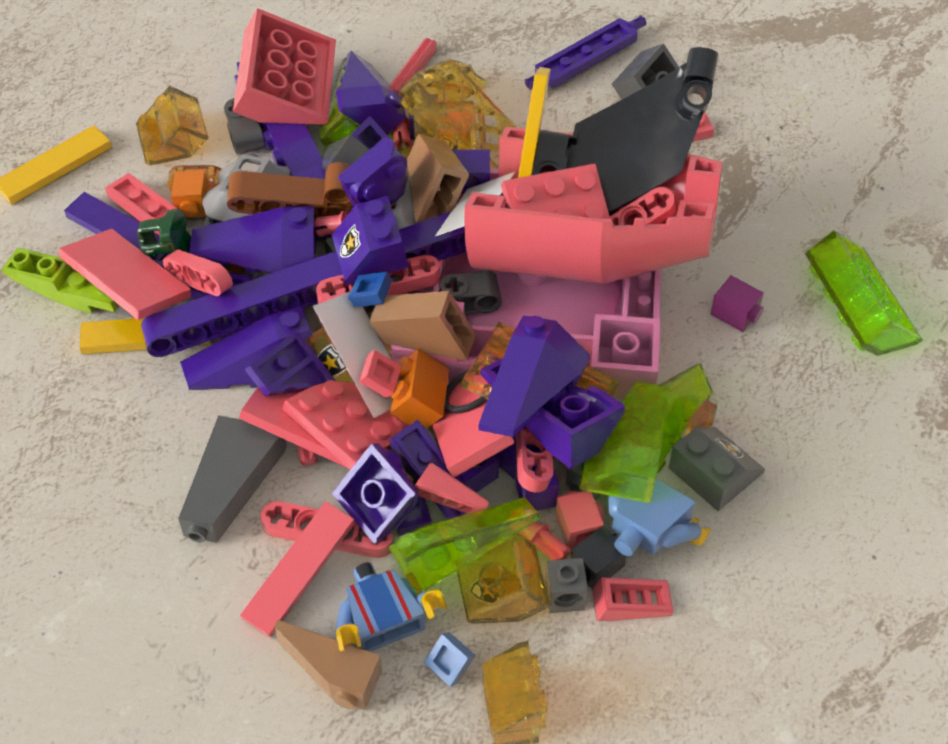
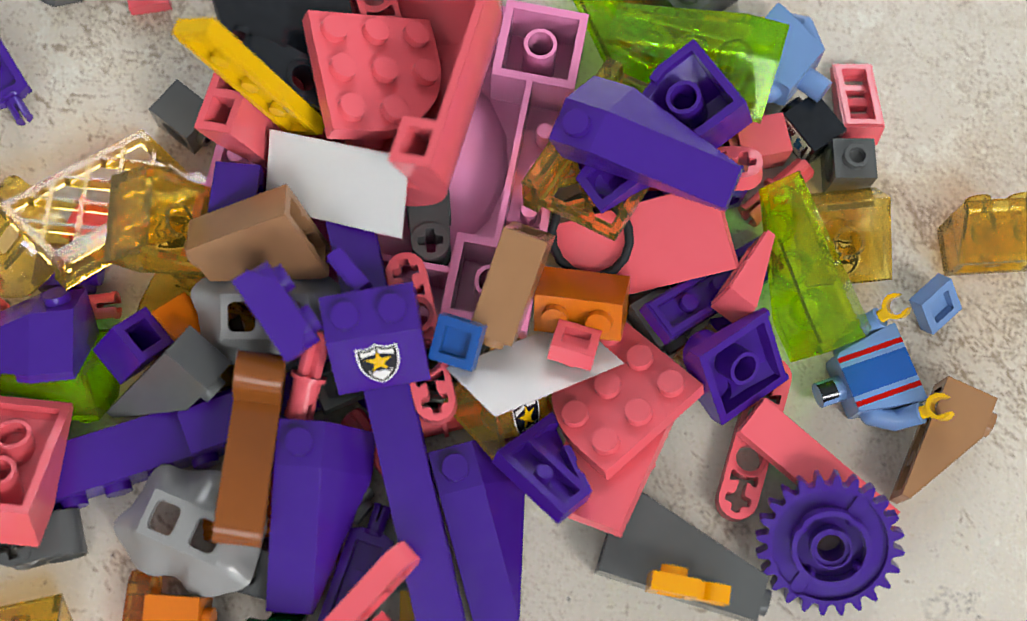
camera: 90 degrees left, 20 degrees up
none -> dark purple tile [327,246,374,291]
none -> light orange plate [645,564,732,607]
none -> dark purple gear [755,470,905,616]

